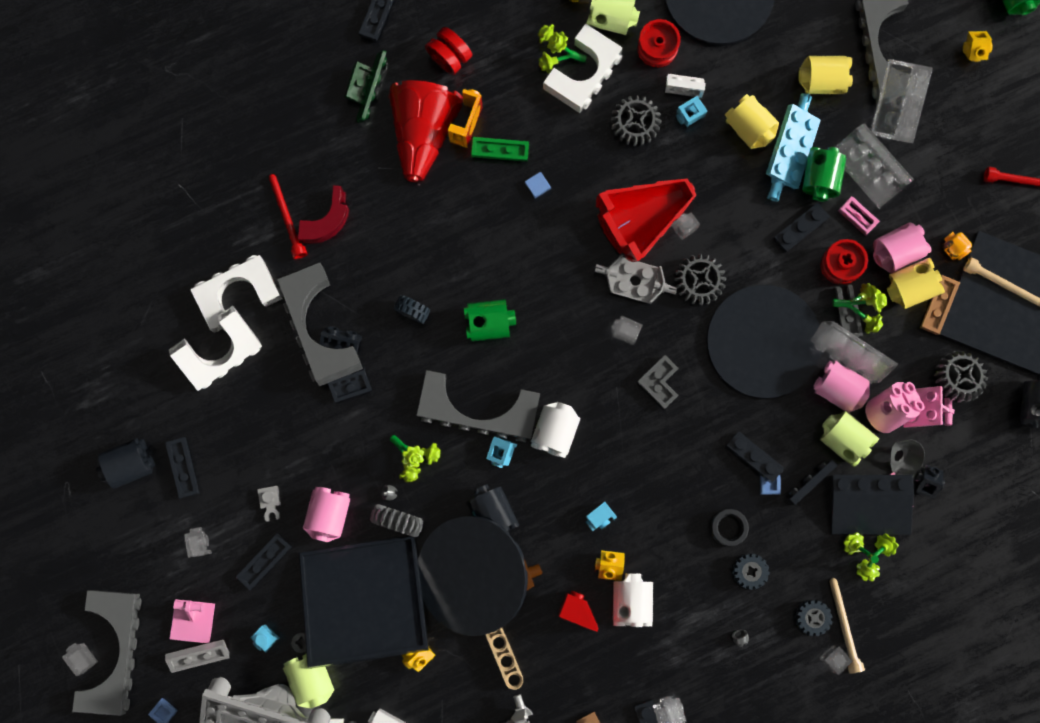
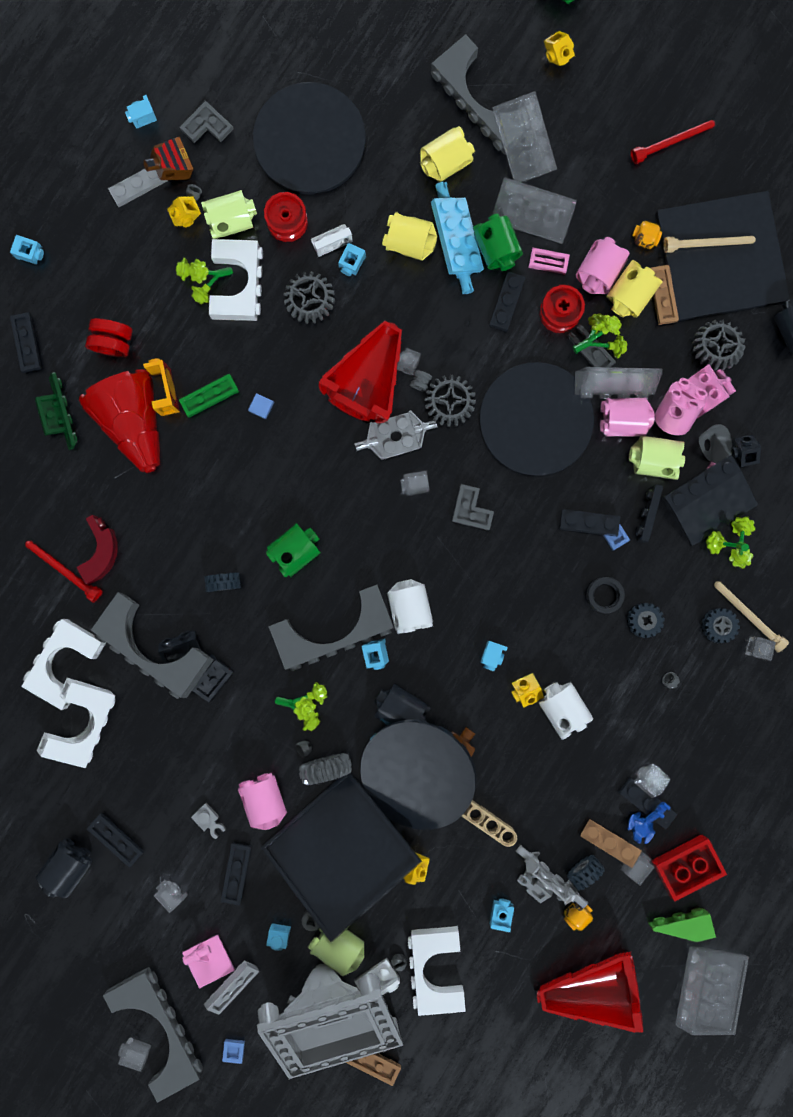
camera: 30 degrees left, 5 degrees up
red slope [558,590,599,632] -> none
none -> dark grey wheel [410,370,432,392]

